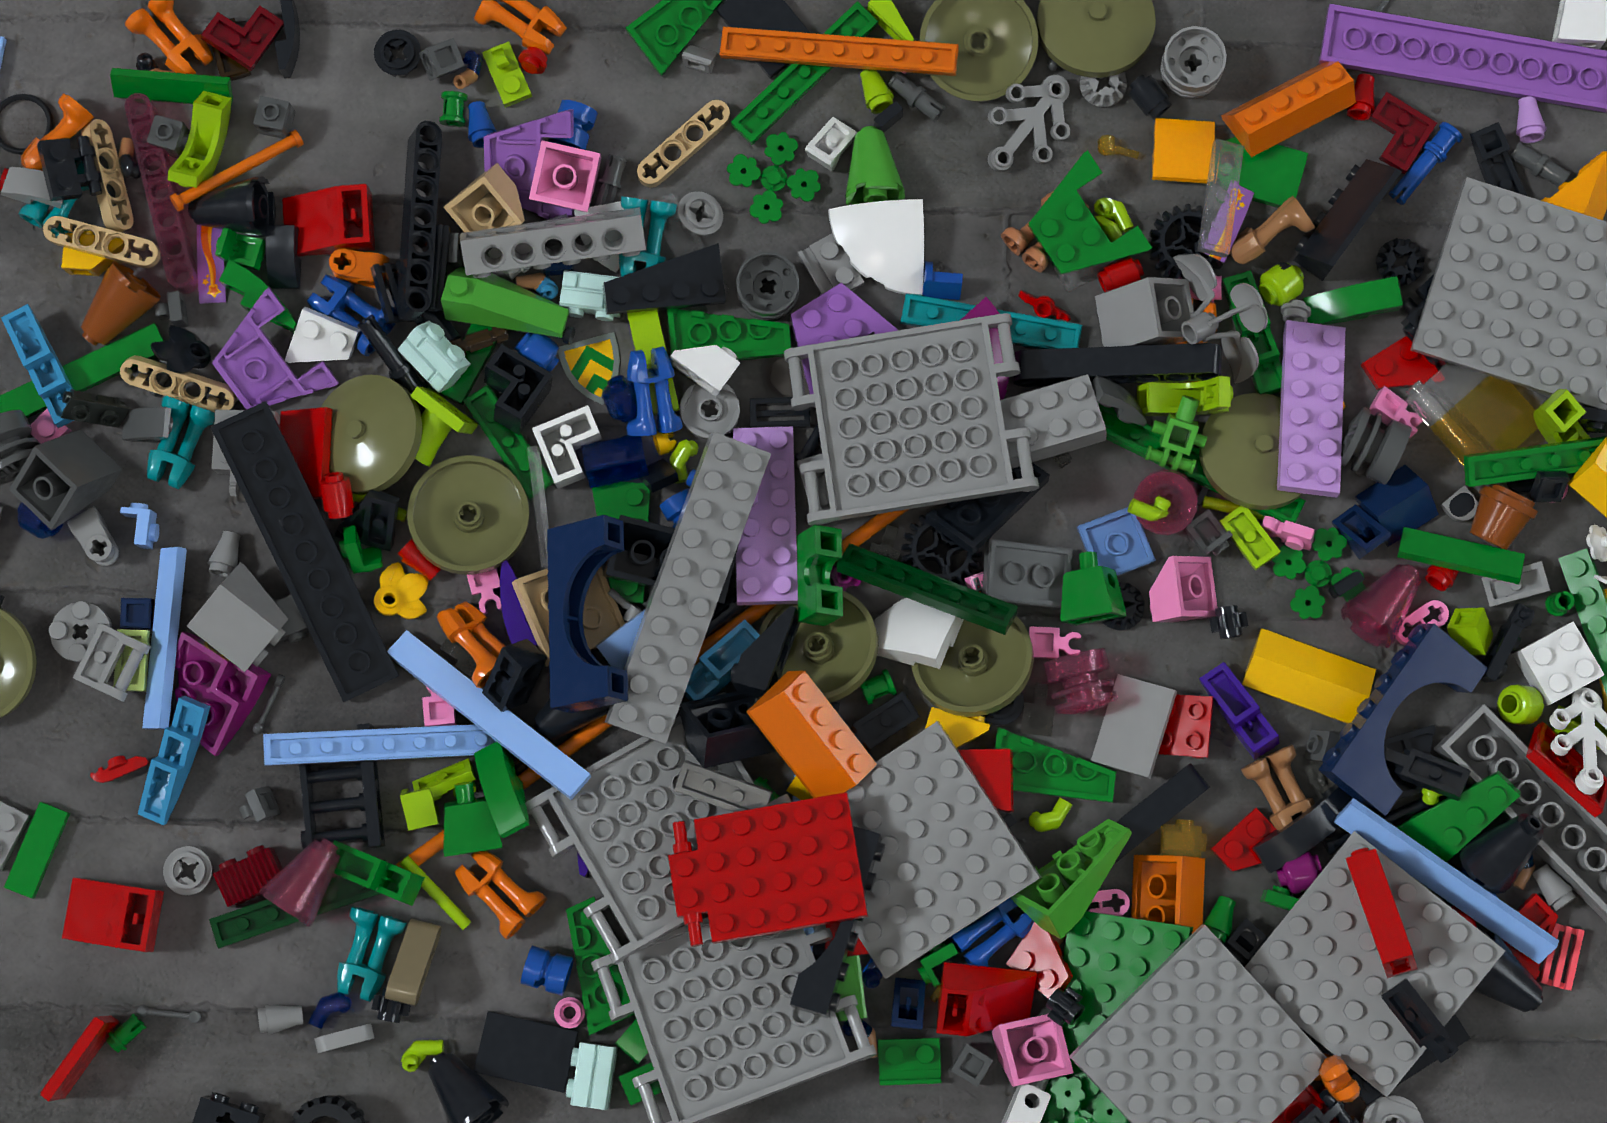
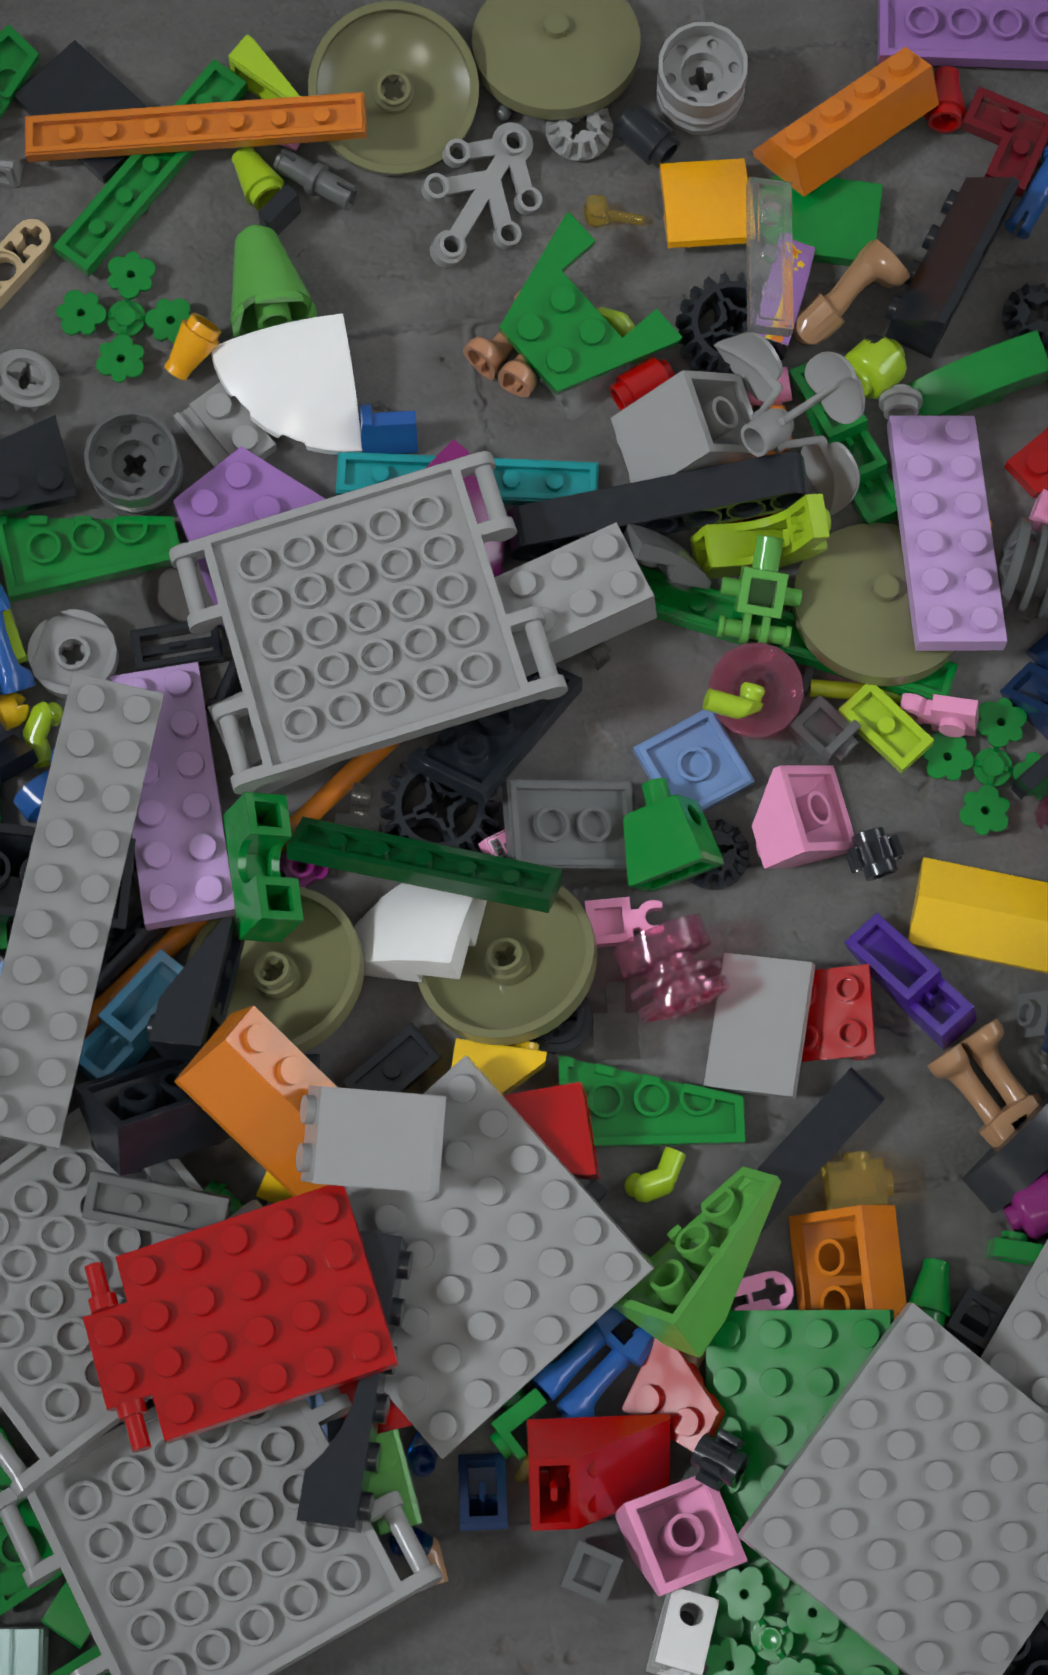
camera: 15 degrees left, 5 degrees down
white slope [669,345,740,397] -> none
white slope [805,117,857,172] -> none
green bush [860,669,897,705] -> none
green plate [878,1038,941,1085] -> none
red piece [1018,290,1071,321] -> none
lime arm [1094,197,1134,233] -> none
red wing [1210,808,1277,872] -> none
none -> light orange cone [164,313,222,381]
none -> light grey slope [296,1085,447,1194]

